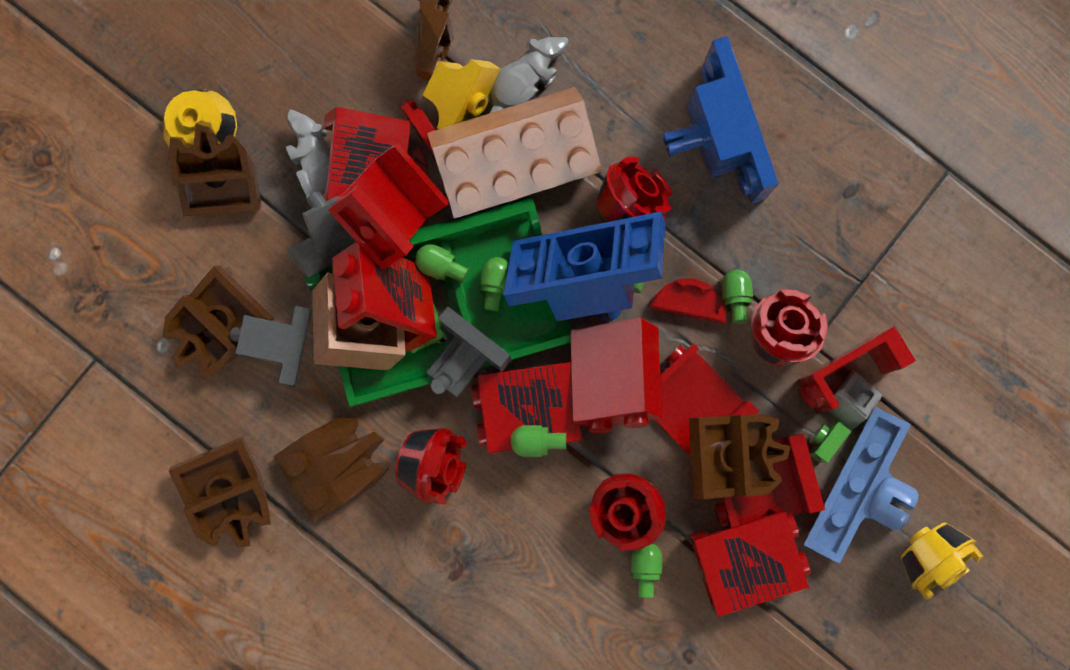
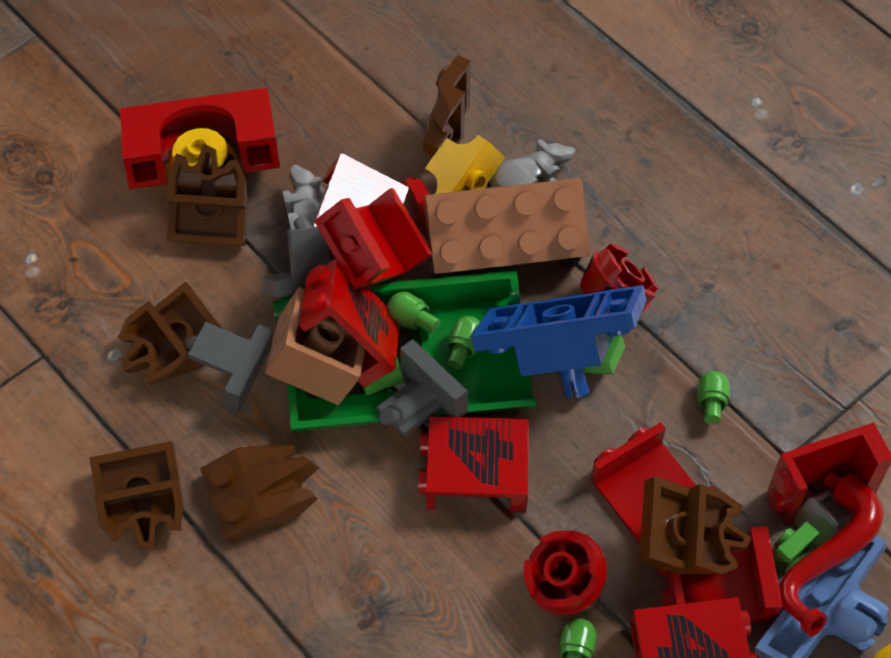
camera: 10 degrees right, 25 degrees down
red cone [395,428,467,505] -> none
bright green cylinder [510,425,566,457] -> none
red brick [571,317,663,433] -> none
red tile [650,278,726,325] -> none
blue brick [662,36,779,204] -> none
red cone [751,289,828,367] -> none
none -> red arch [120,87,280,190]
none -> red animal [779,471,884,636]

